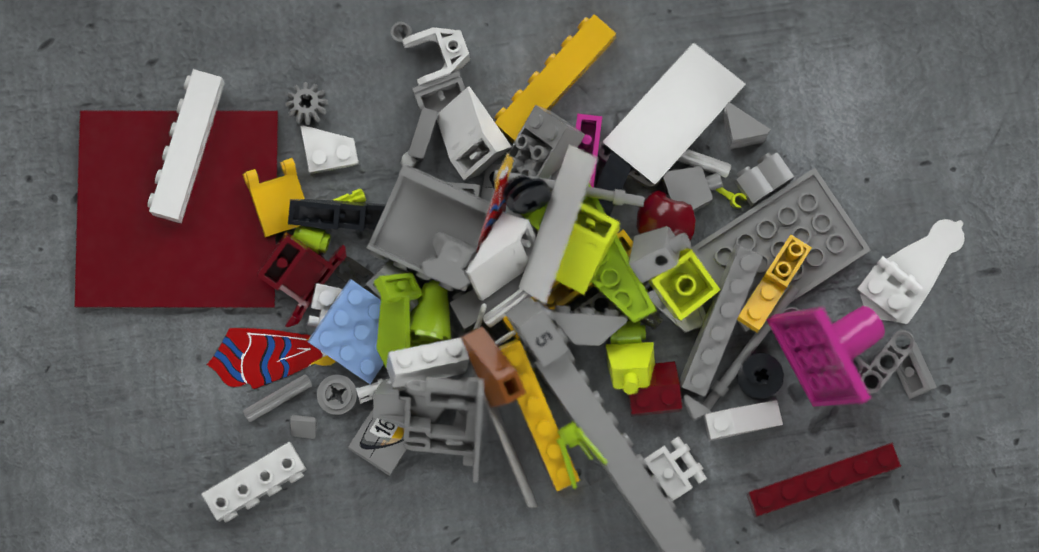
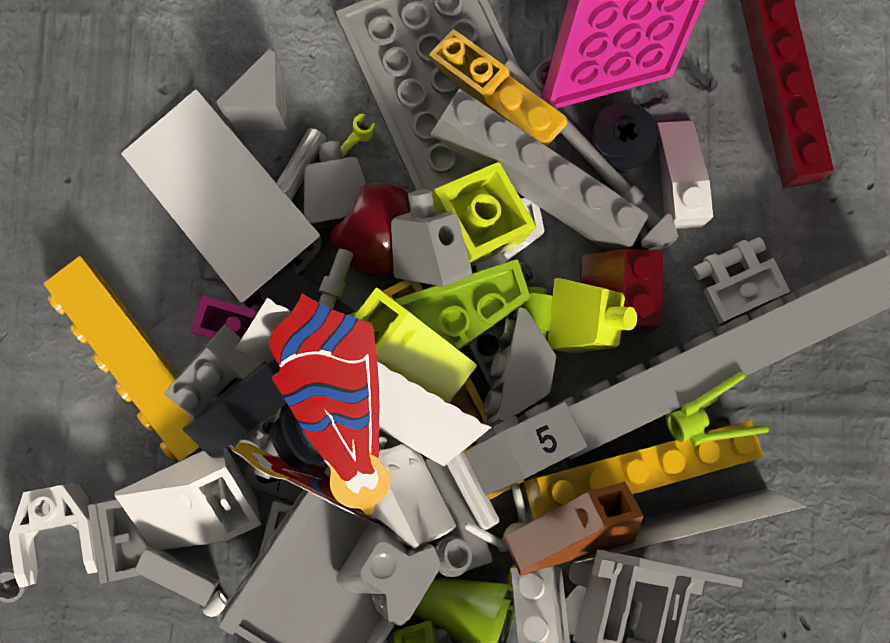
camera: 85 degrees left, 0 degrees up
light grey brick [735,152,794,207] -> none
none -> black slope [182,356,287,457]
none -> red sticker [270,293,390,515]
none -> light grey plate [434,536,472,577]

